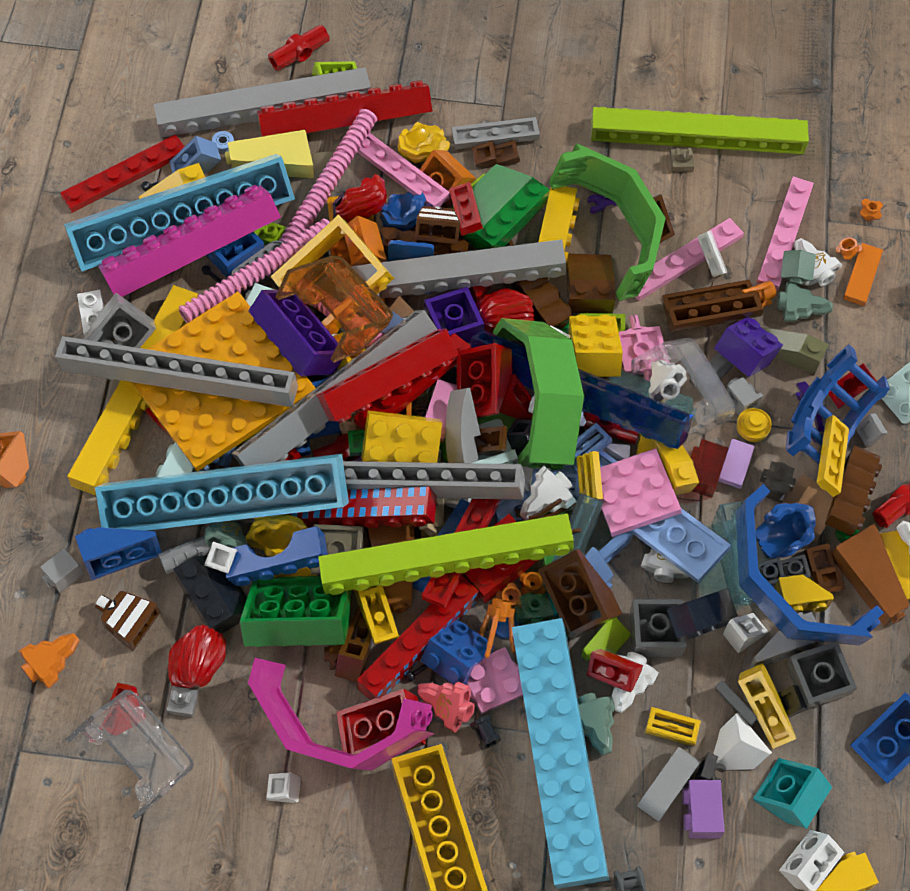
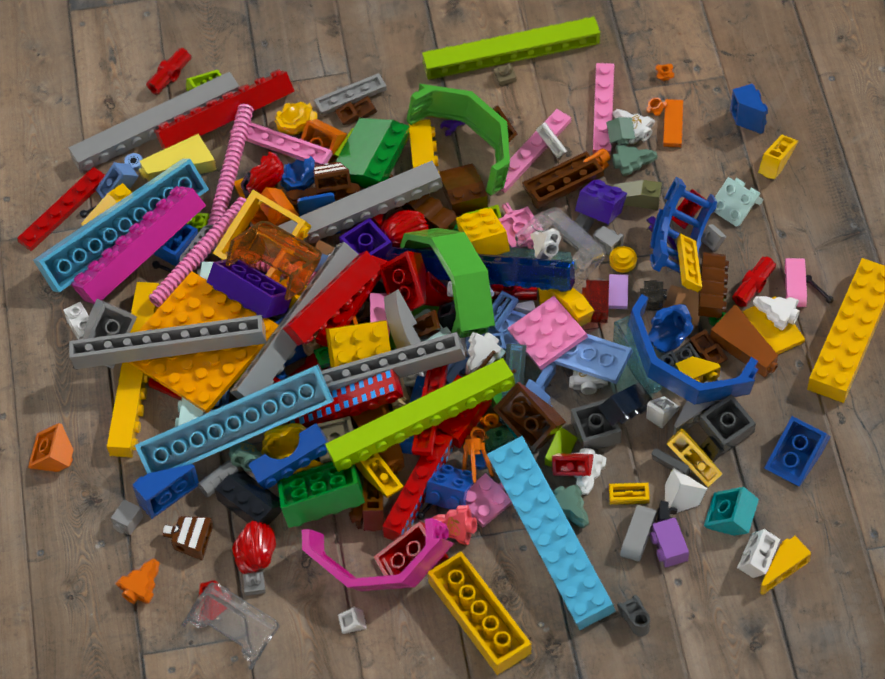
camera: 10 degrees left, 5 degrees down
white slope [205,542,237,573] -> none
red plate [449,182,483,236] -> none
black bush [470,716,501,750] -> none
yellow tile [576,451,603,504] -> none

